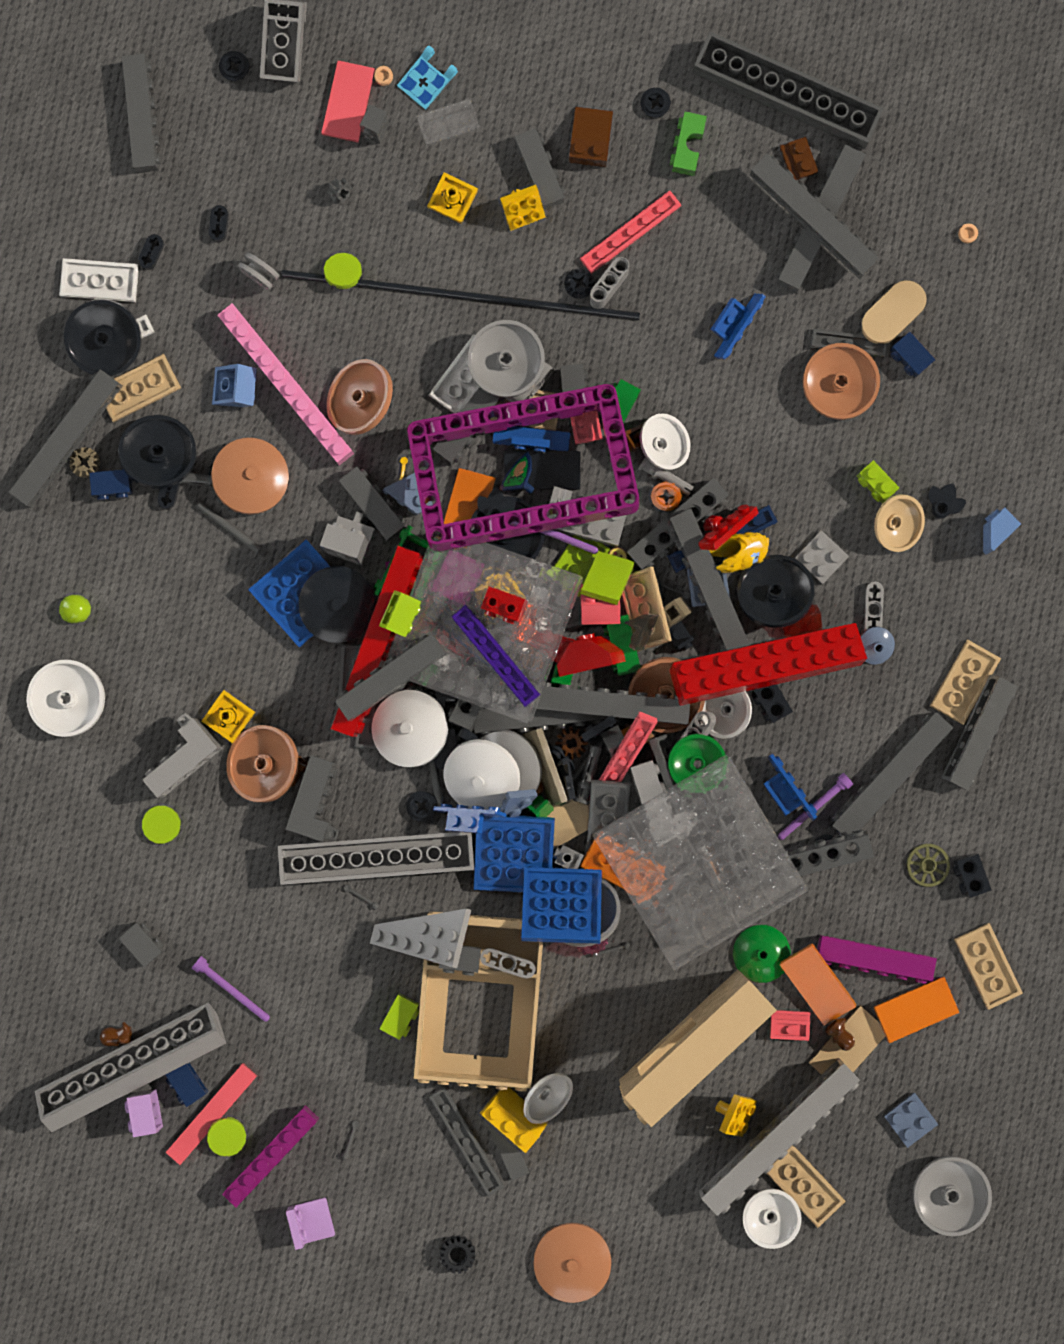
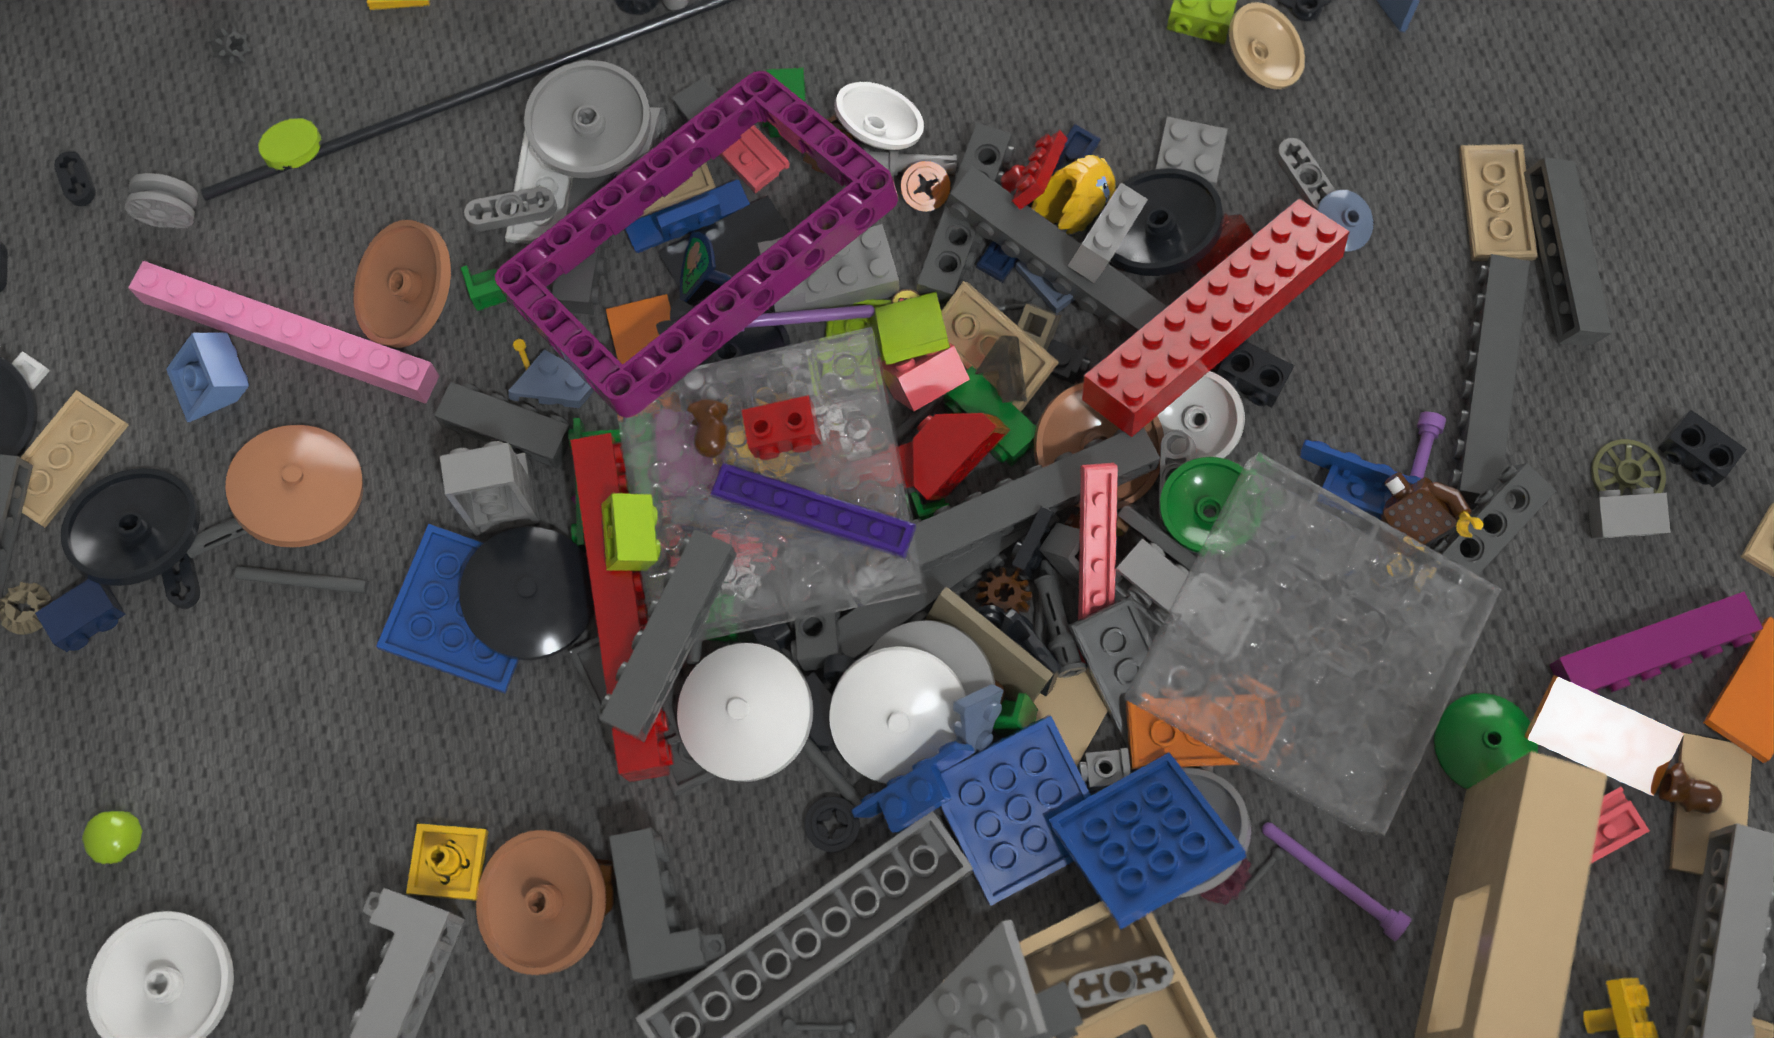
camera: 30 degrees left, 15 degrees down
none -> green panel [461,266,507,311]
none -> light grey beam [464,187,557,231]
none -> reddish brown animal [686,399,729,458]
none -> light grey brick [1068,183,1148,283]
none -> medium lavender piece [1262,822,1412,941]
none -> reddish brown torso [1381,472,1483,579]
none -> light grey brick [1588,488,1671,539]

